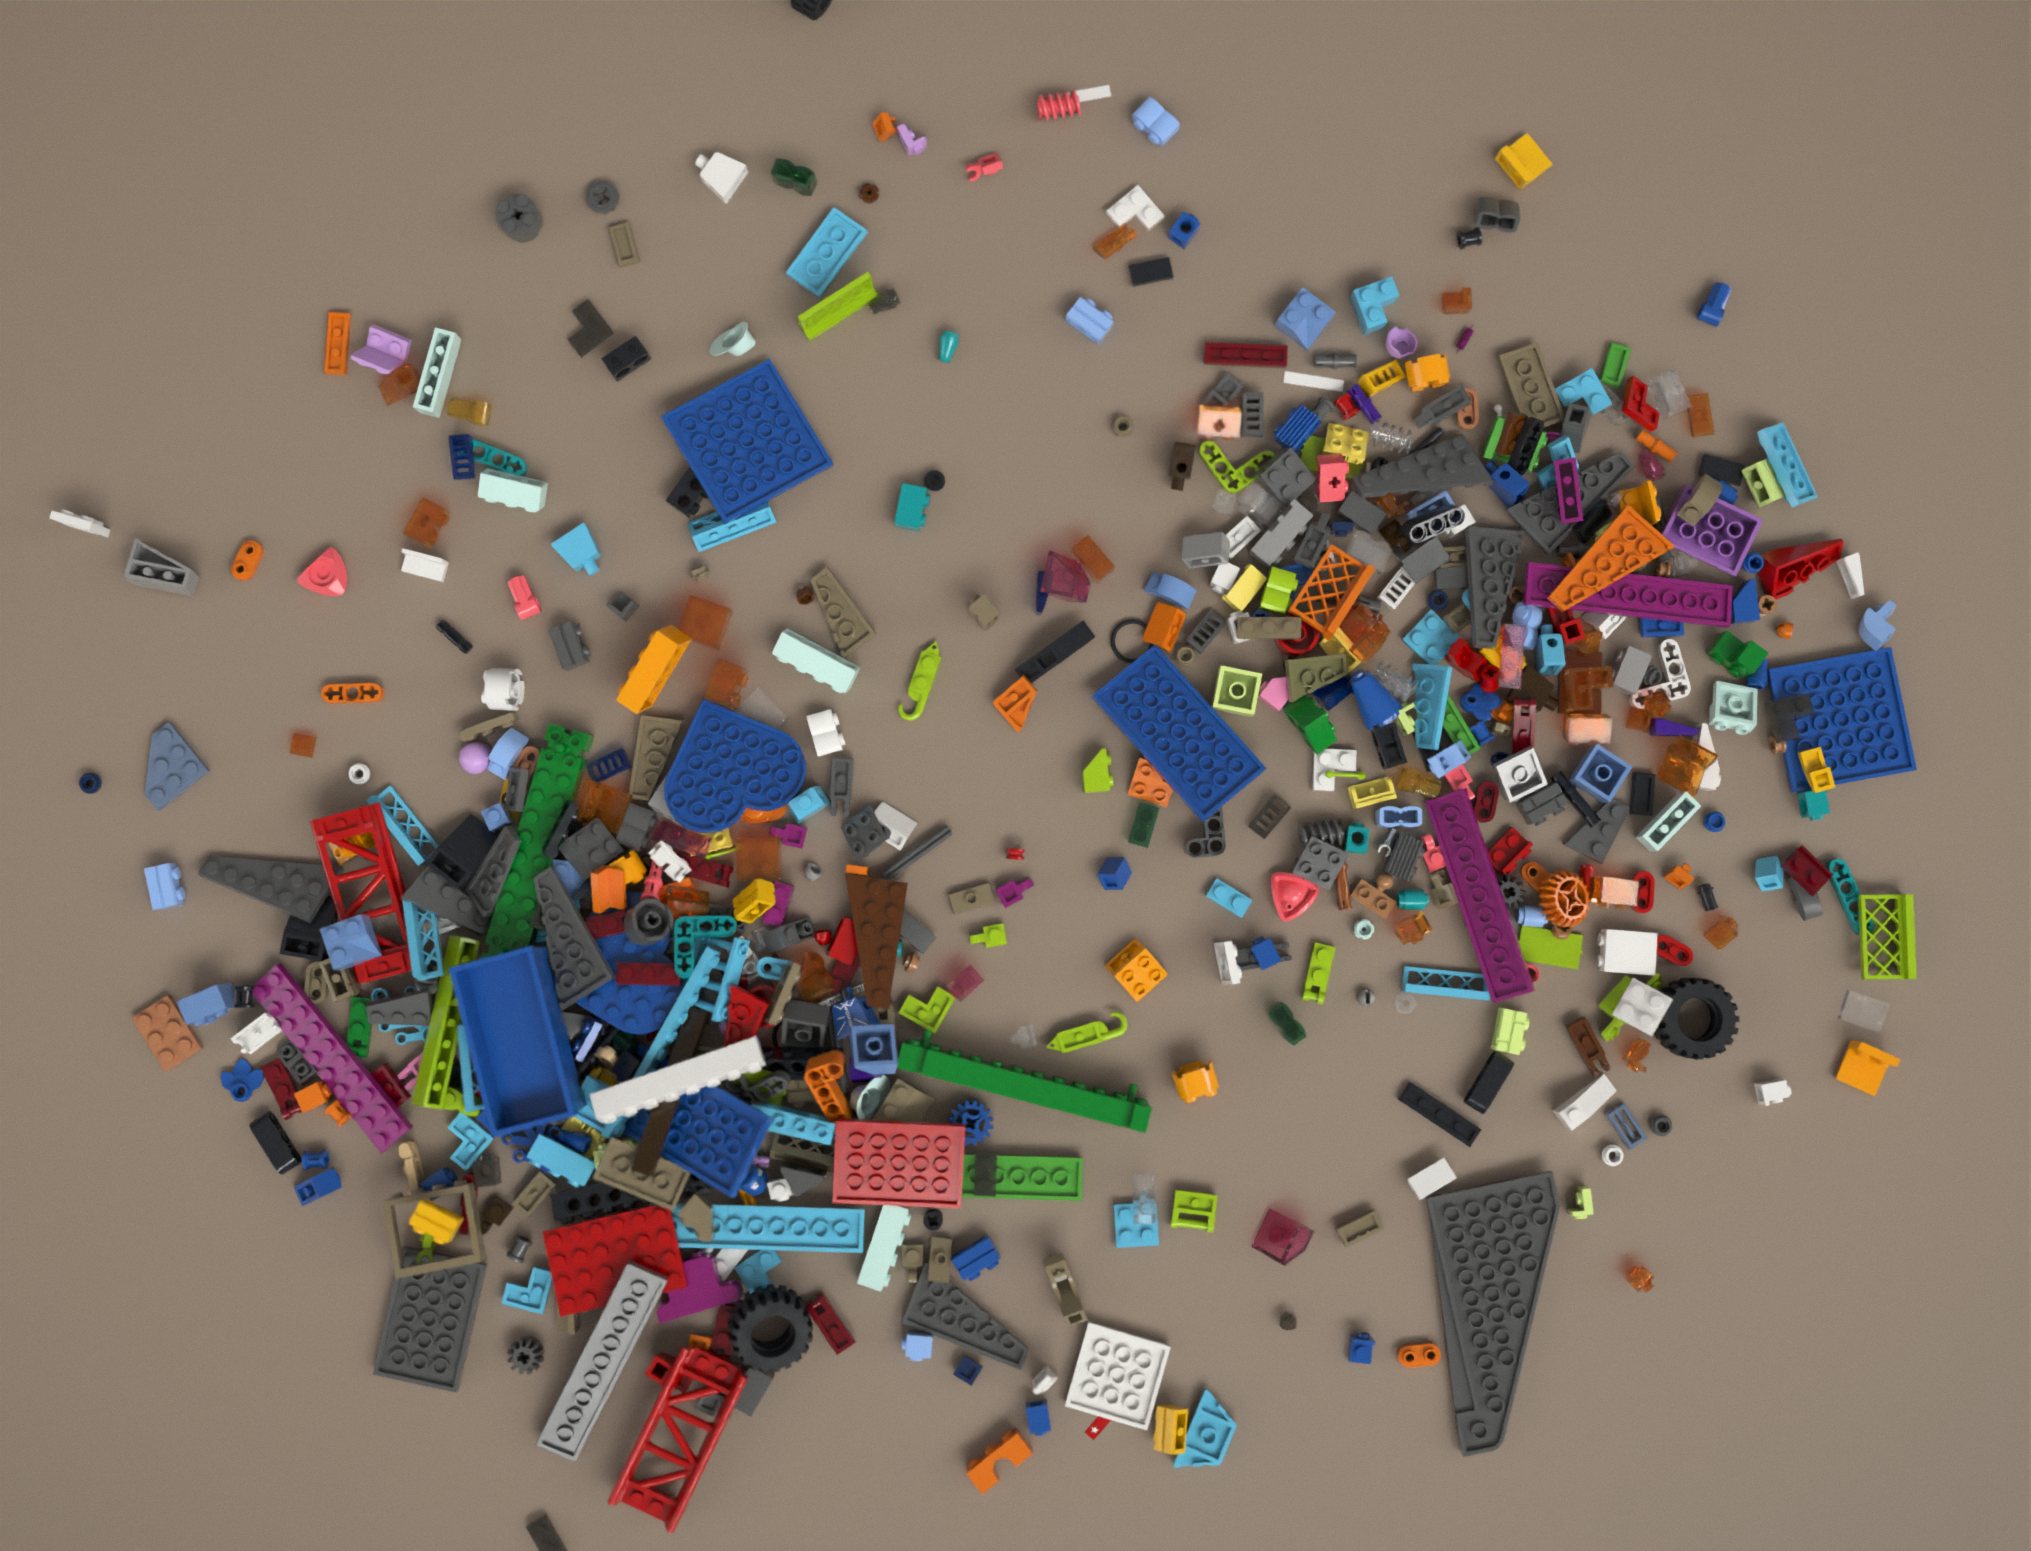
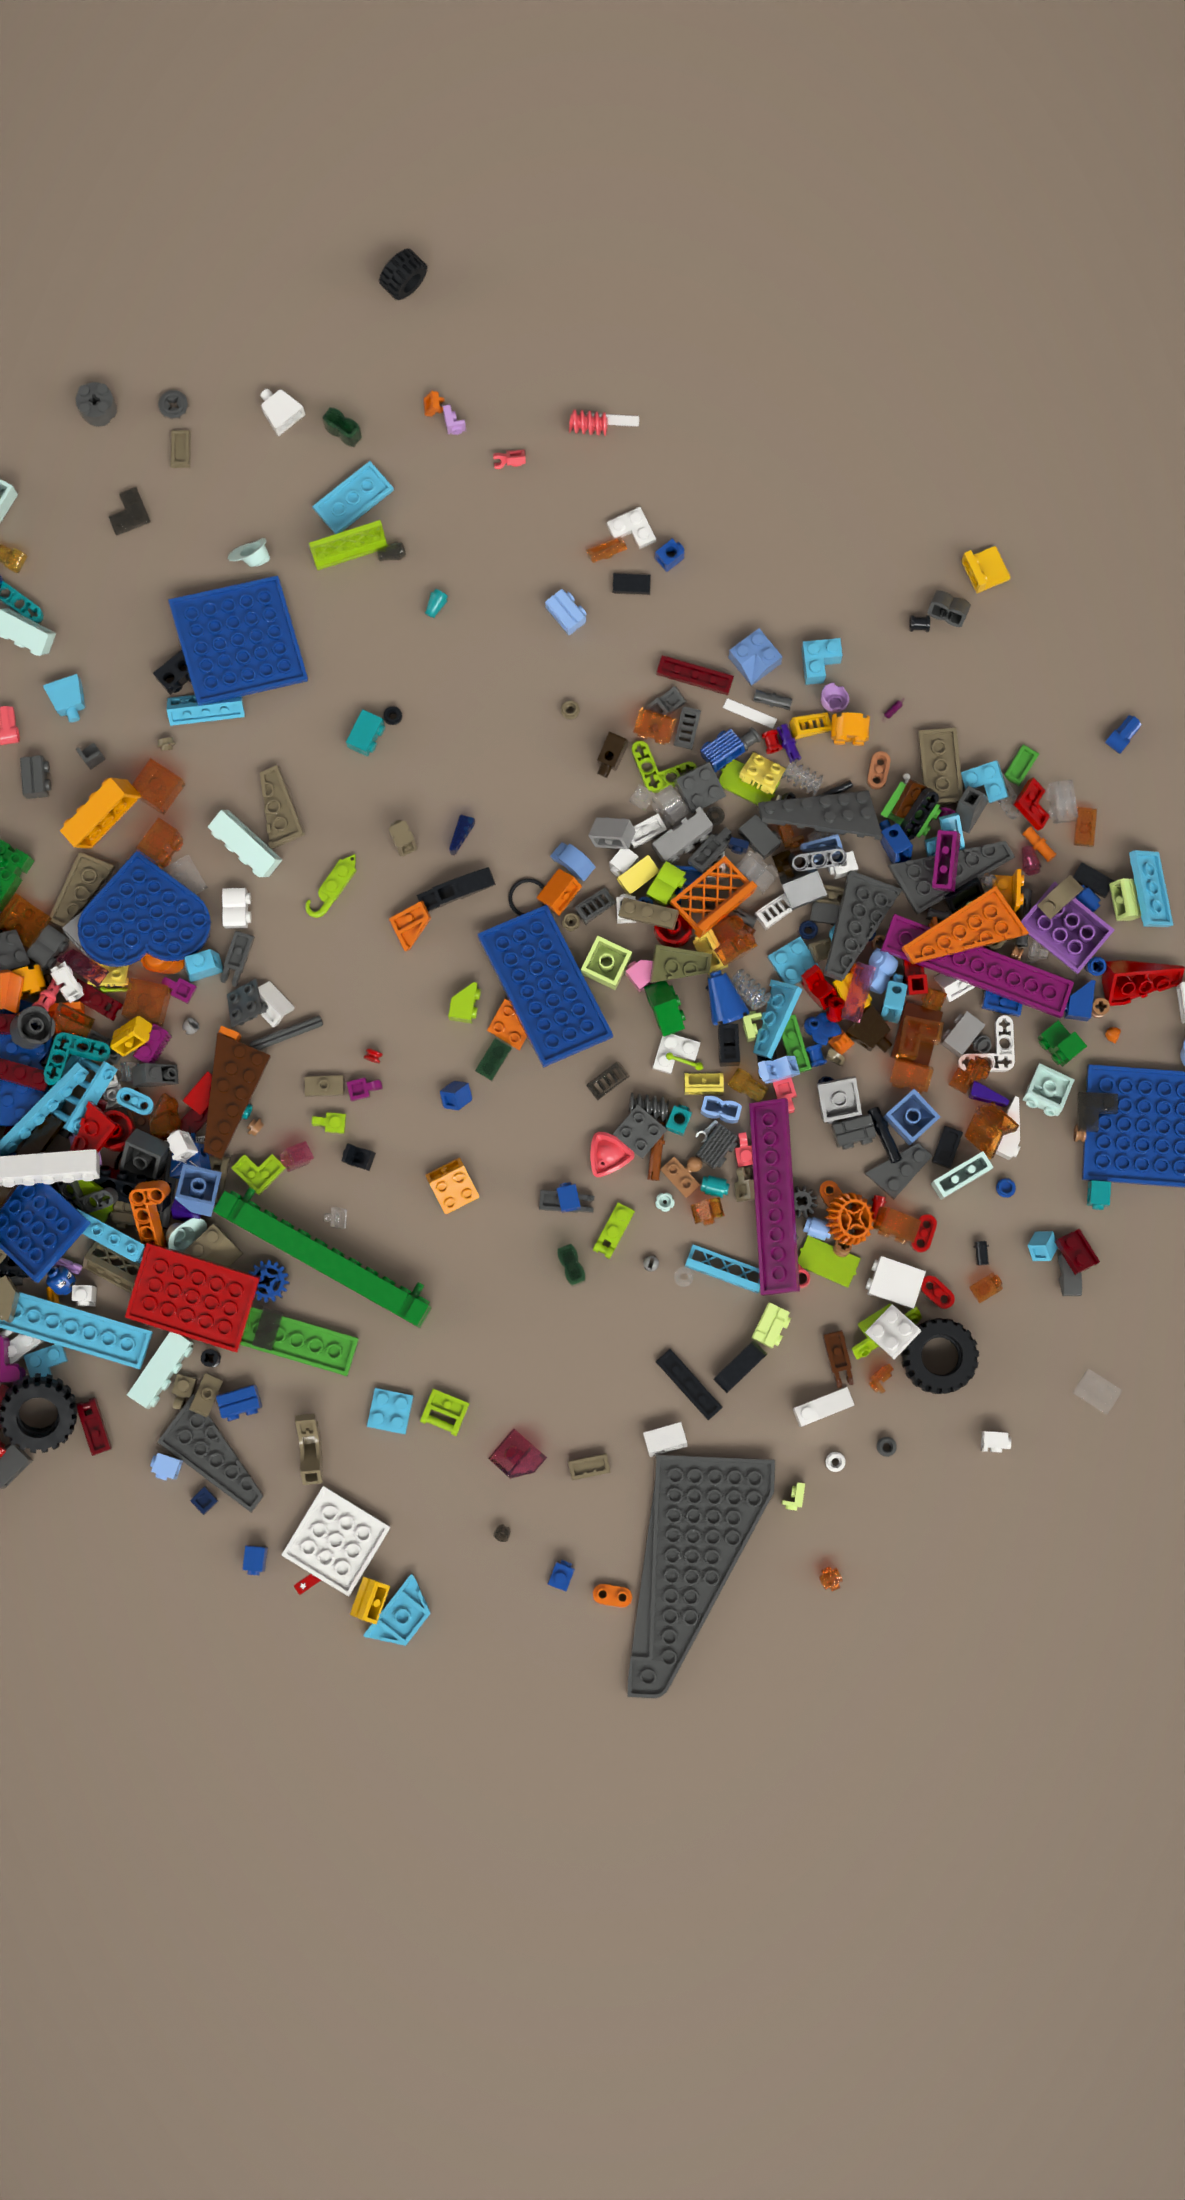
camera: 20 degrees right, 5 degrees down
clear blue slope [585,748,632,785] -> none
black brick [601,336,651,382] -> none
dark tan plate [763,962,801,1026] -> none
dark grey slope [781,1162,827,1197] -> none
reddish brown hinge [796,586,814,605] -> none
red hinge [814,929,832,945] -> none
reddish brown plate [859,183,879,204] -> none
dark grey slope [900,911,936,954] -> none
orange arch [966,1428,1033,1494] -> none
white slope [1032,1366,1058,1394] -> none
clear pink slope [1041,551,1091,603] -> none
lime plate [1046,1012,1128,1054] -> none
clear orange brick [1071,535,1115,584] -> none
light blue brick [1132,97,1180,147] -> none
clear brick [1132,1173,1156,1224] -> none
light orange brick [1171,1060,1219,1103] -> none
dark grey beam [1184,807,1226,858] -> none
medium azure plate [1205,878,1252,918] -> none
white plate [1213,941,1242,985] -> none
clear blue slope [1312,674,1353,711] -> none
coral brick [1316,454,1349,502] -> none
dark grey hinge [1413,384,1472,428] -> none
clear orange panel [1442,287,1472,314] -> none
dark red plate [1473,781,1499,823] -> none
red bracket [1488,827,1533,874] -> none
dark red plate [1512,697,1536,754] -> none
sand blue tile [1604,1102,1648,1150] -> none
orange tile [1663,862,1694,890] -> none
blue cone [1746,659,1768,690] -> none
yellow slope [1798,747,1835,793] -> none
teal beam [1825,859,1874,935] -> none
light orange bracket [1835,1040,1900,1096] -> none
lime fence [1858,894,1917,980] -> none
none -> white brick [167,1130,198,1162]
none -> black bracket [341,1143,376,1171]

